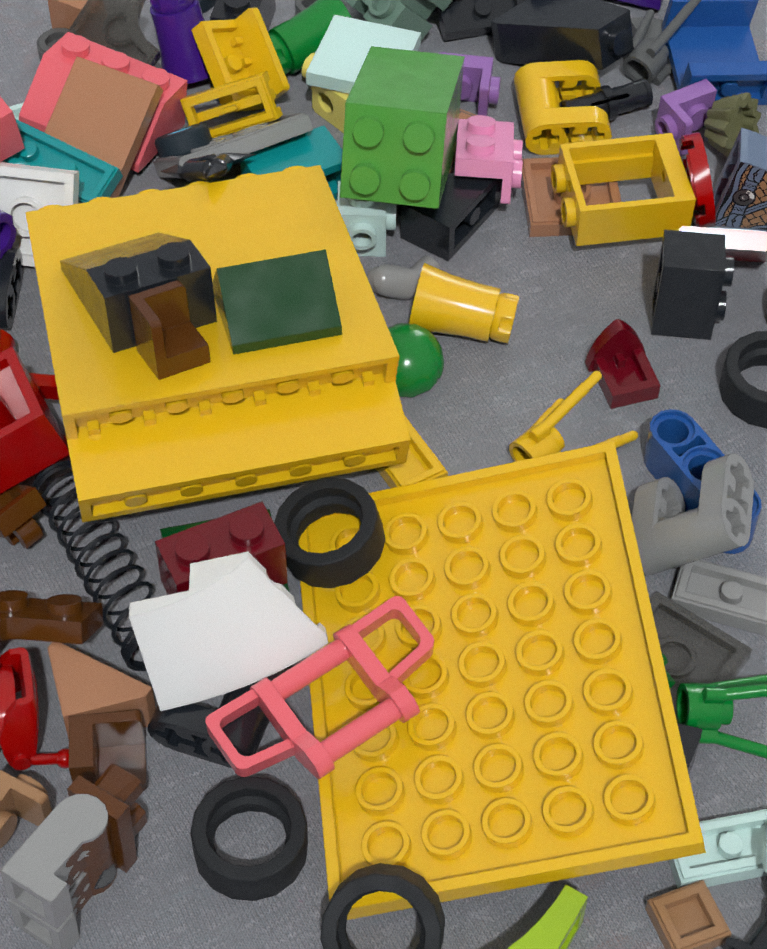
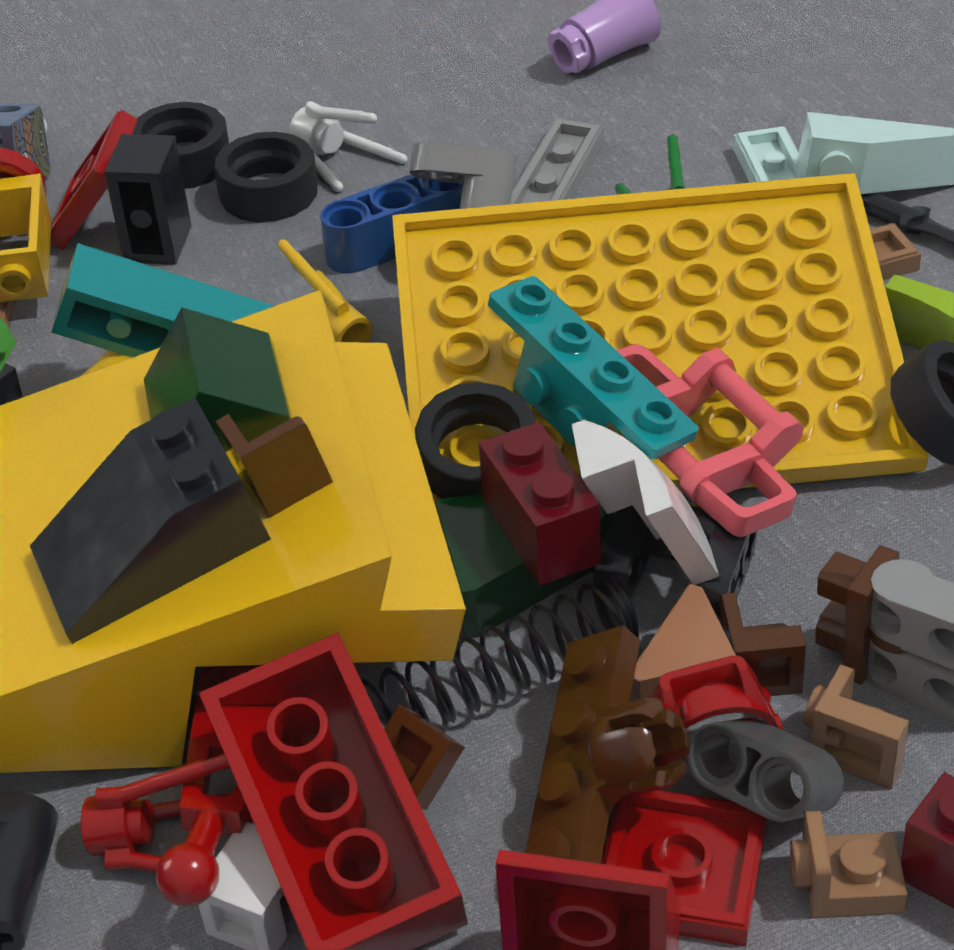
camera: 85 degrees left, 10 degrees down
black tyre [190,776,308,901] -> none
dark red tile [585,319,661,409] -> none
none -> teal brick [51,243,274,357]
none -> teal bracket [488,276,699,459]

